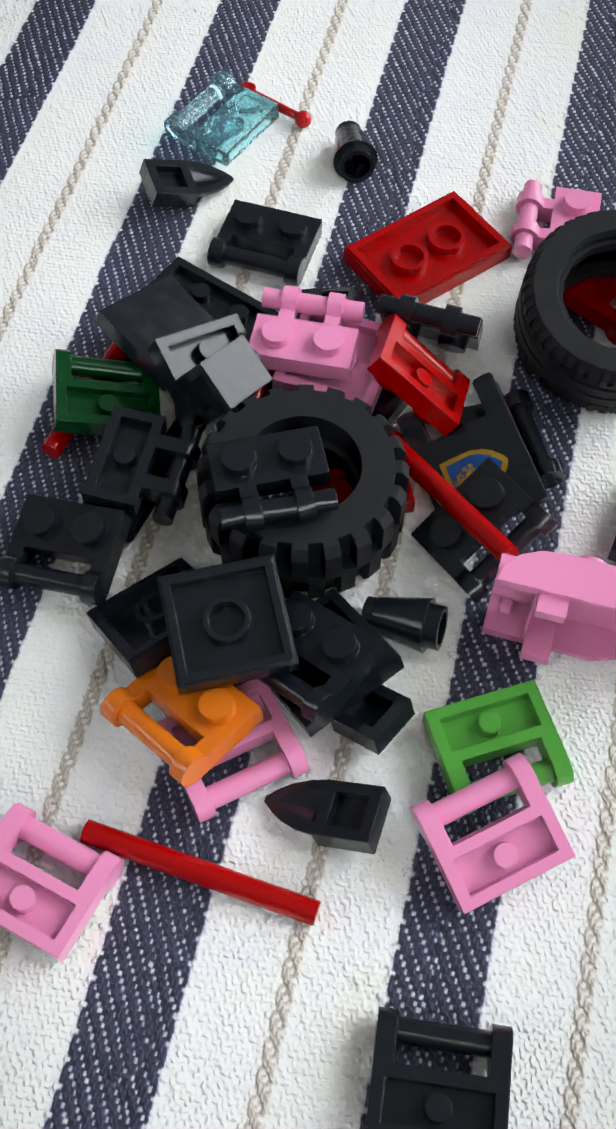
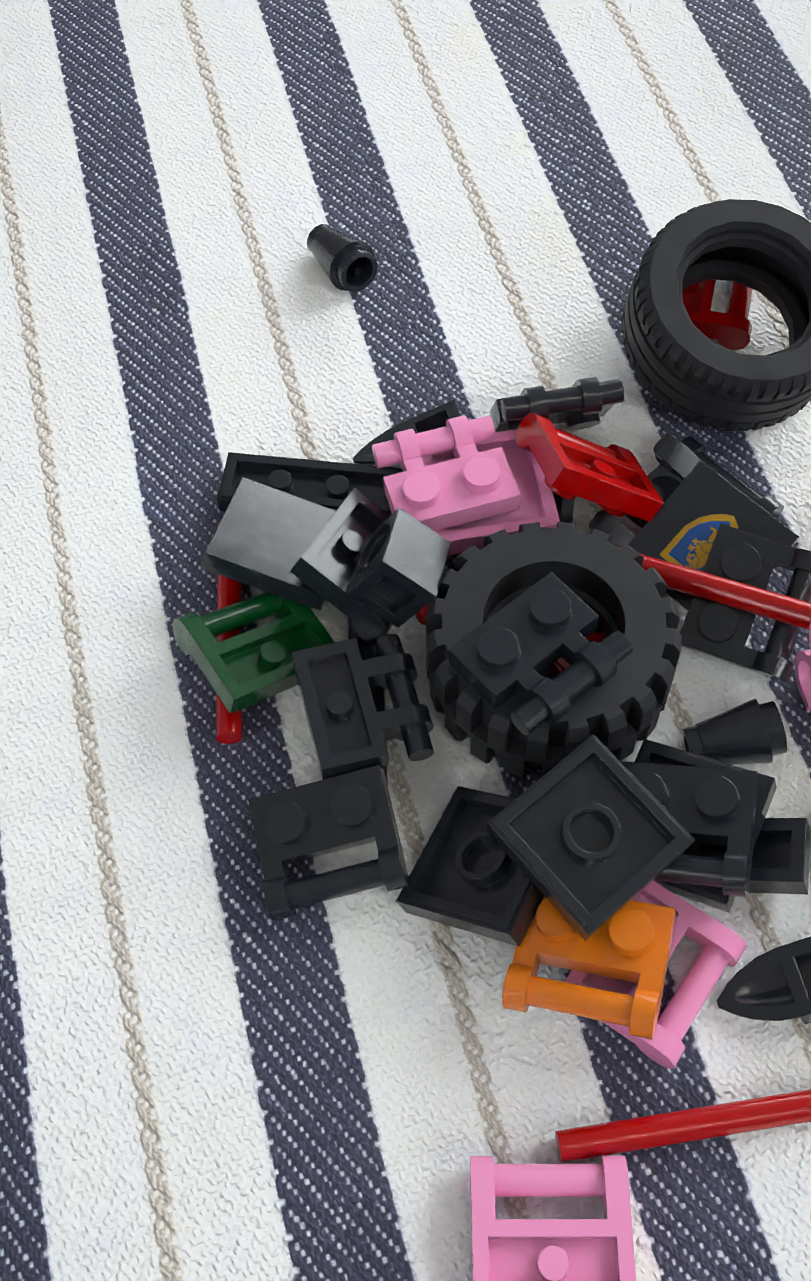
camera: 25 degrees left, 0 degrees up
black plate [139,159,234,207] -> none
clear light blue plate [164,70,279,166] -> none
black plate [207,199,322,286] -> none
red hinge [239,82,312,128] -> none
red tile [343,191,512,304] -> none
bright pink plate [510,180,602,259] -> none

